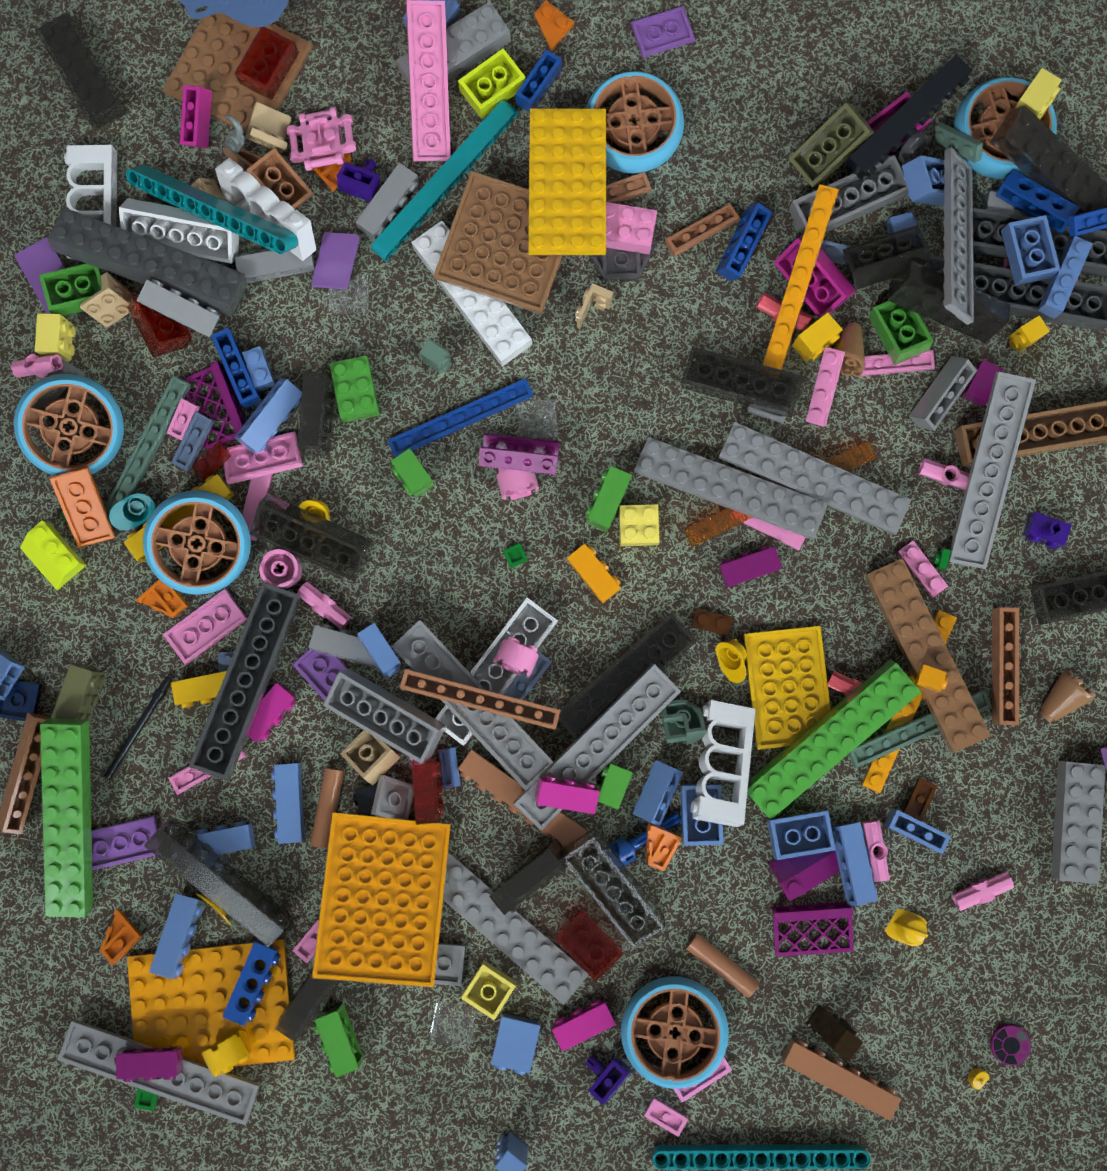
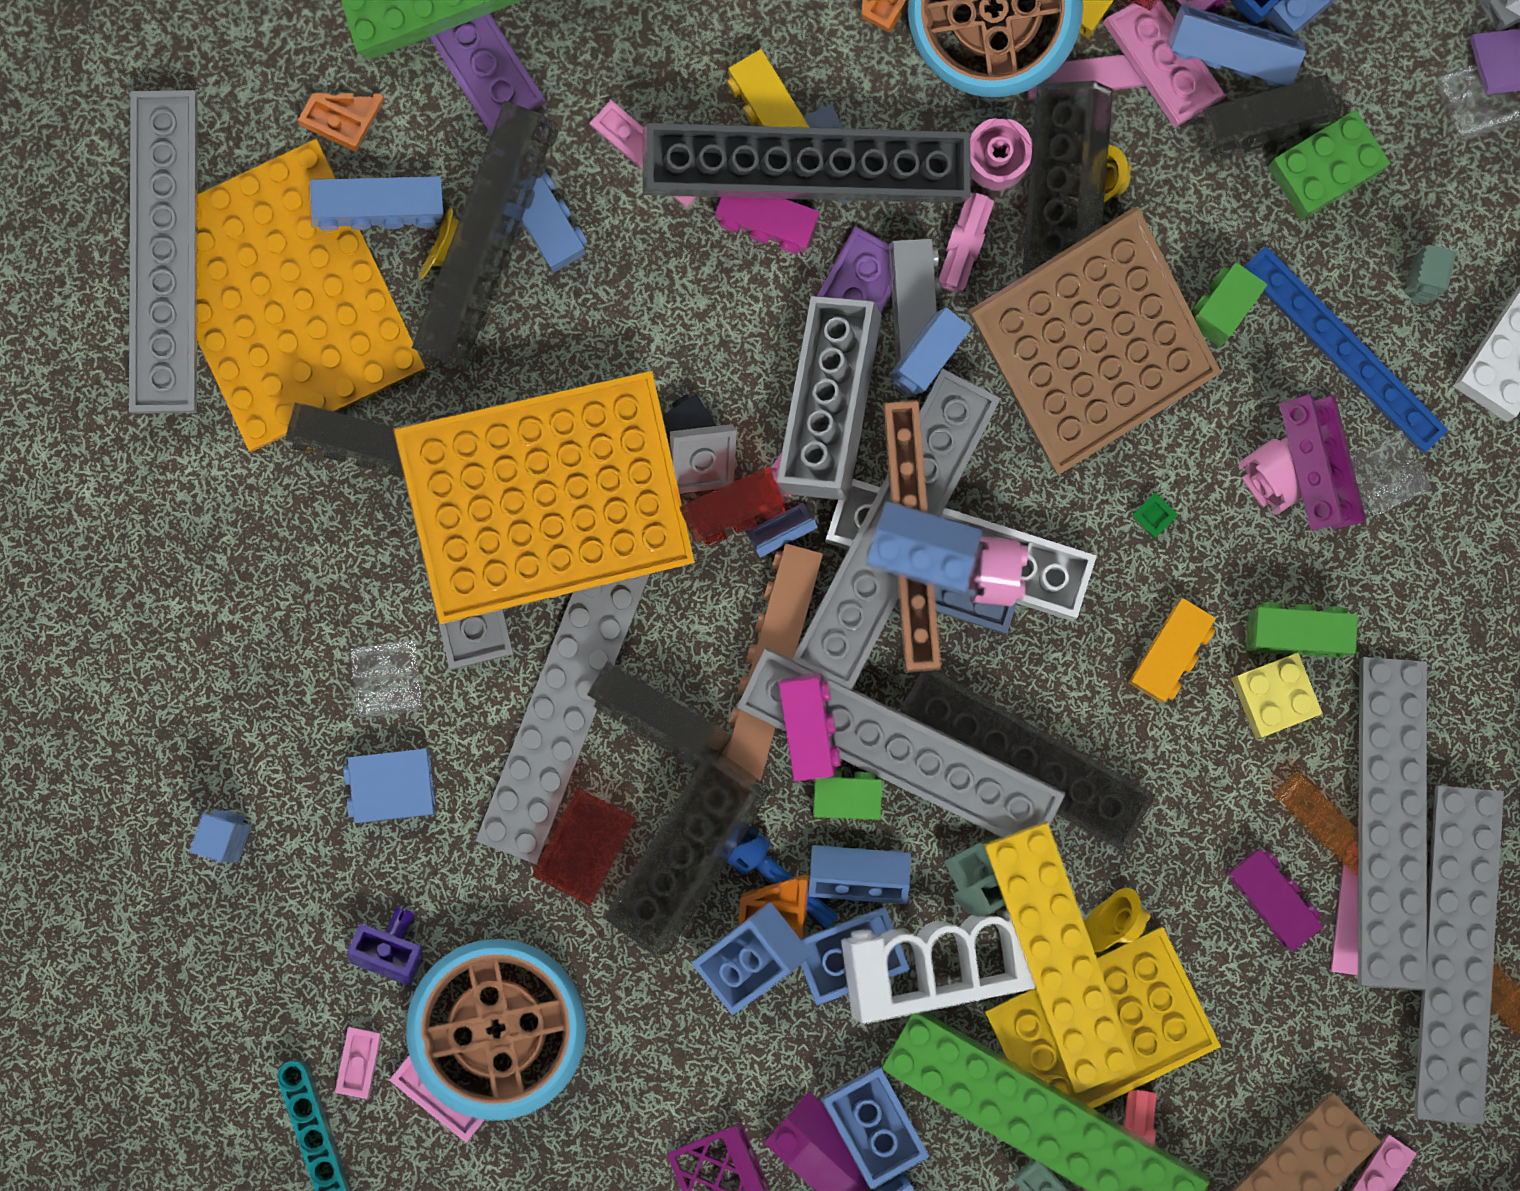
camera: 70 degrees right, 0 degrees up
black bar [104,676,173,779] -> none
magenta brick [116,1046,182,1082] -> none
green plate [134,1088,158,1111] -> none
bright pink tile [163,588,248,665] -> none
yellow brick [201,1032,250,1077] -> none
blue brick [222,938,281,1026] -> none
medium blue brick [271,763,305,844] -> none
bright pink plate [292,919,319,963] -> none
nougat brick [310,767,345,848] -> none
bright green brick [314,1003,364,1078] -> none
tan brick [341,730,400,785] -> none
light yellow brick [461,960,517,1020] -> none
dark pink brick [552,999,616,1052] -> none
nougat brick [685,932,759,998] -> none
reddish brown plate [691,609,733,636] -> none
none -> medium blue brick [691,902,812,1015]
none -> medium blue slope [866,501,982,595]
none -> medium nougat plate [968,207,1221,475]
none -> yellow plate [983,821,1137,1093]

